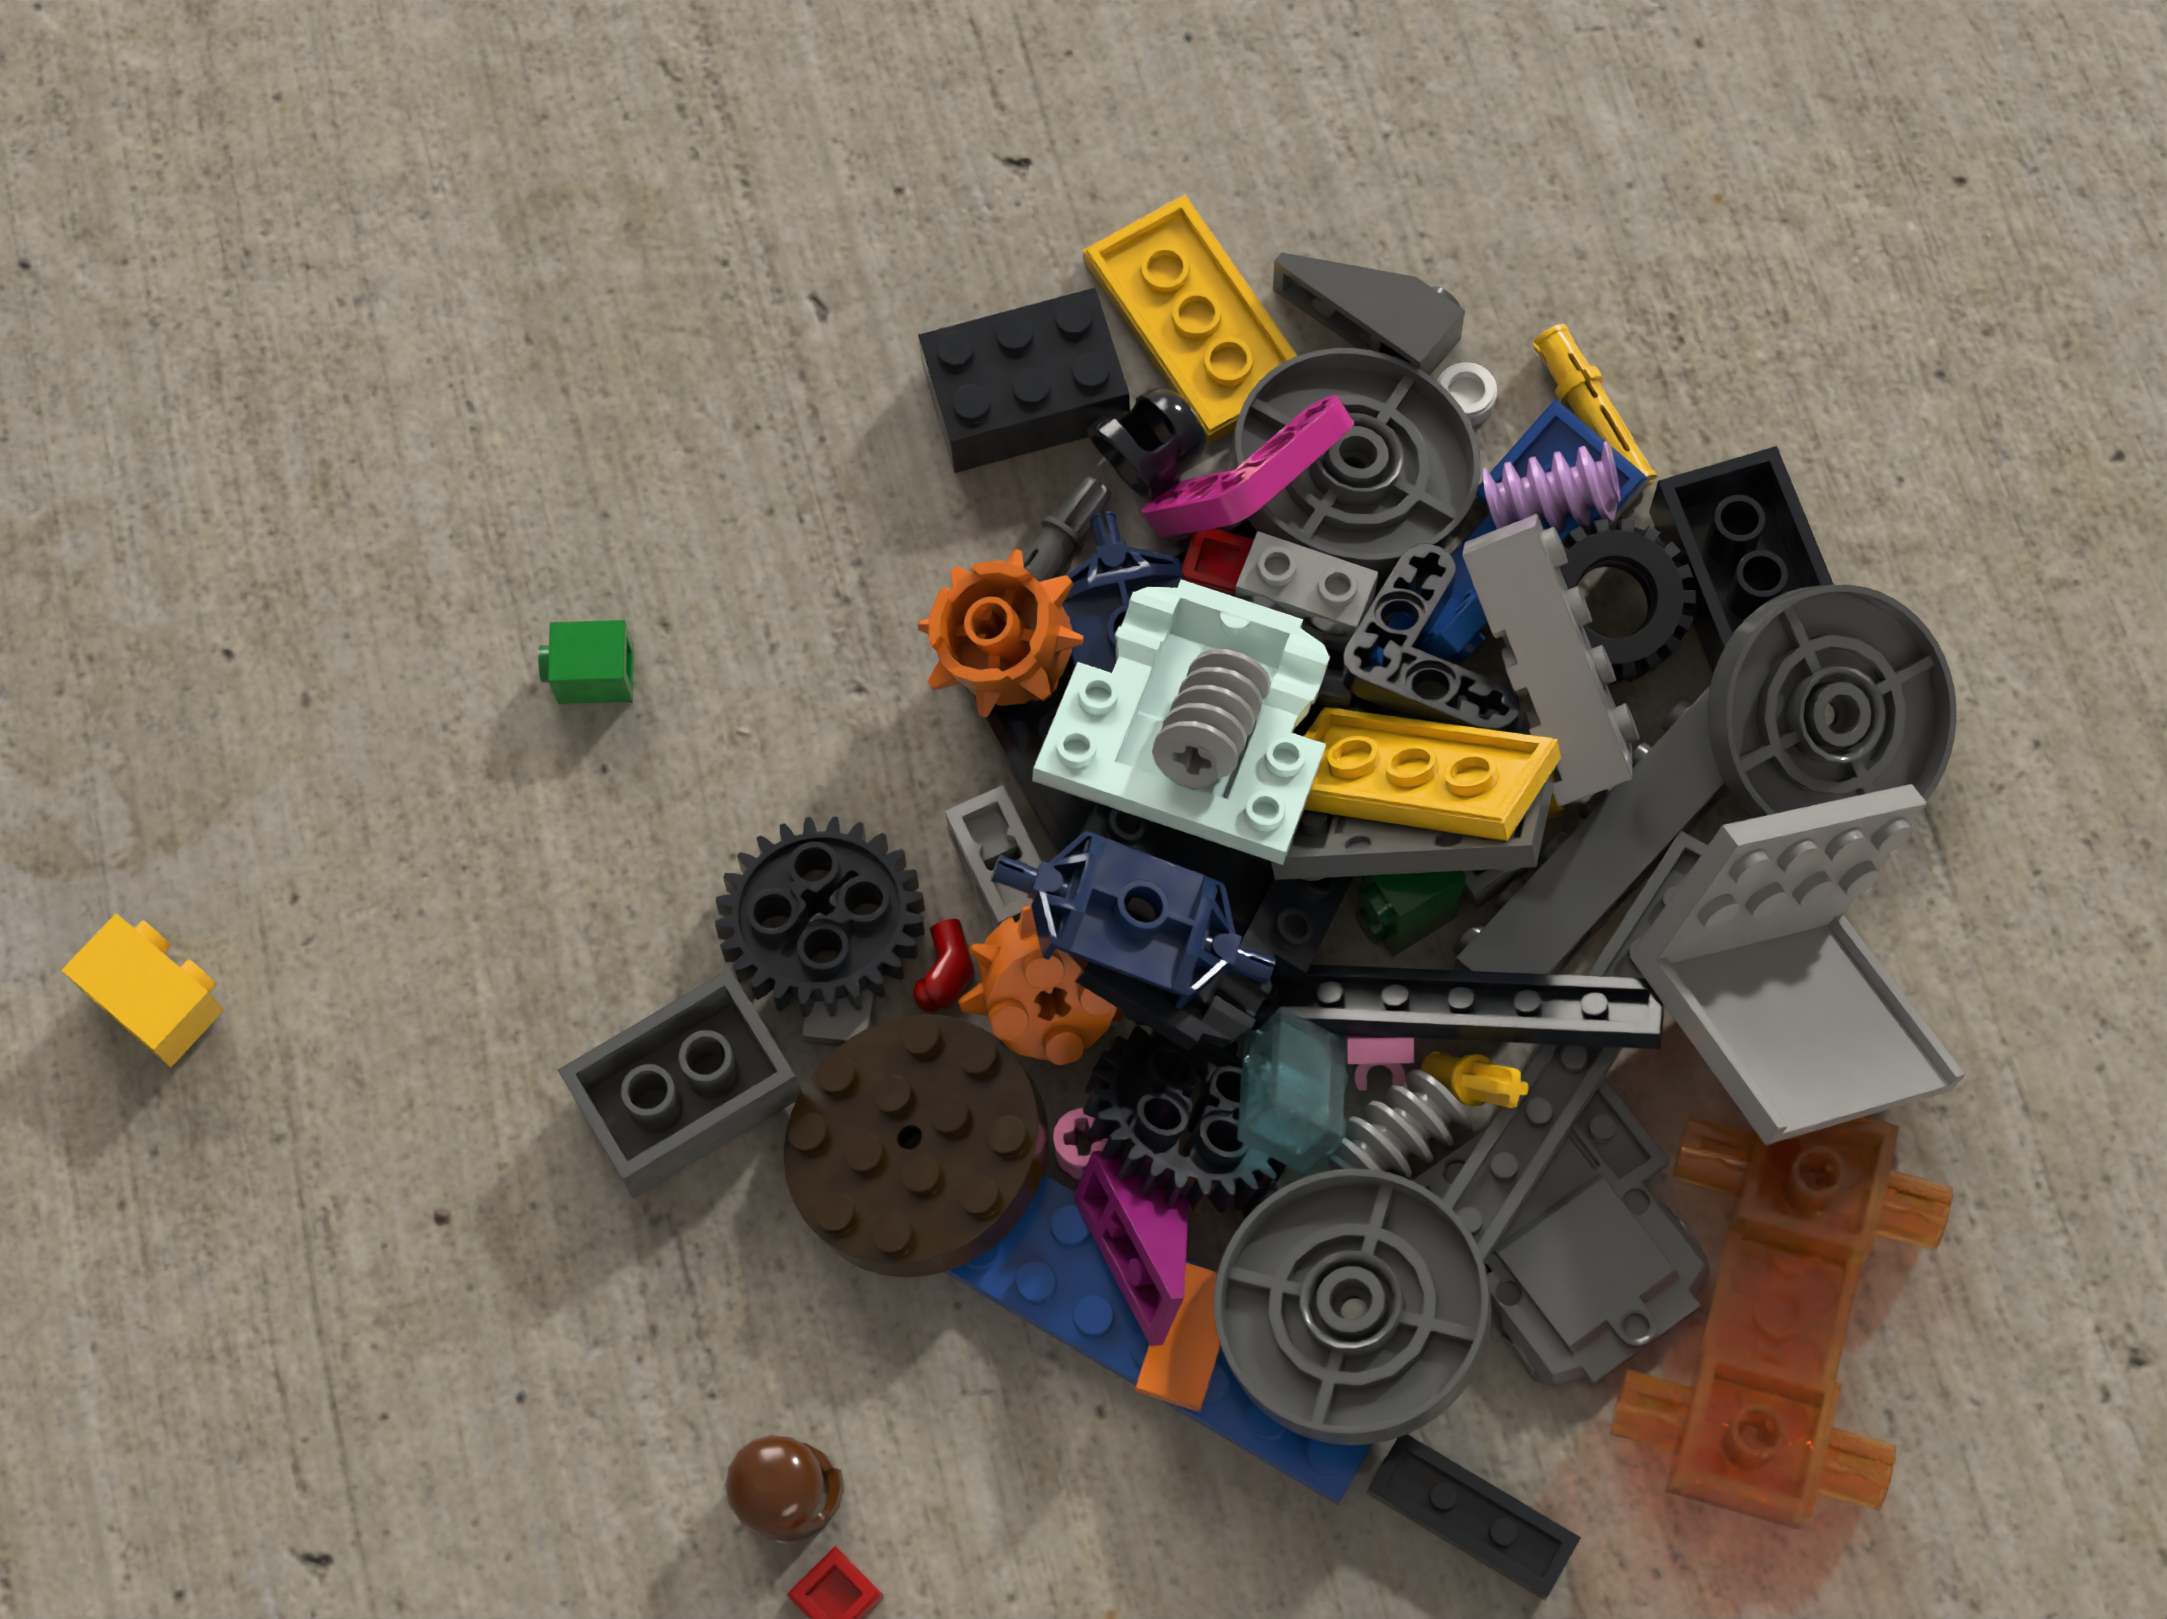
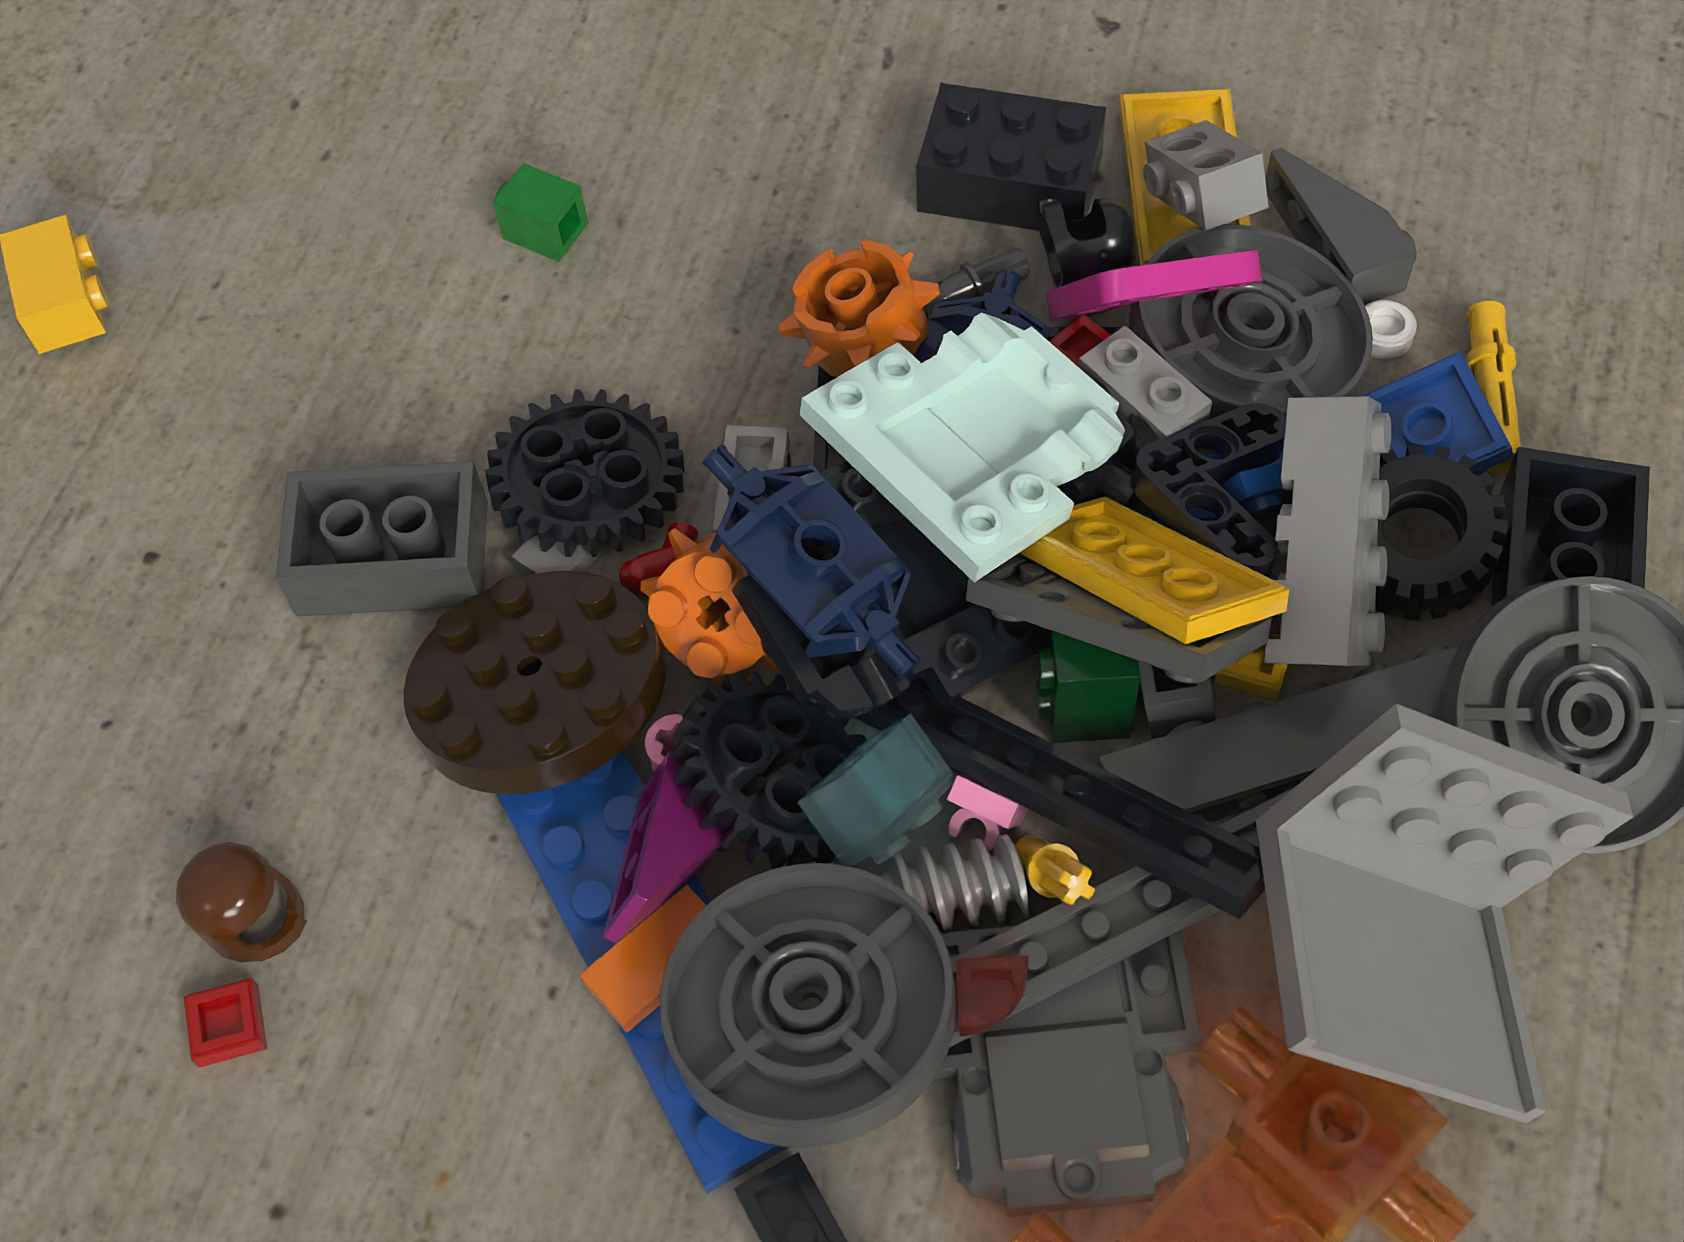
camera: 30 degrees right, 10 degrees down
light grey piece [1152,649,1271,790] -> none
lavender piece [1483,441,1621,533] -> none
none -> clear red tile [956,956,1029,1037]
none -> light grey brick [1143,120,1269,231]

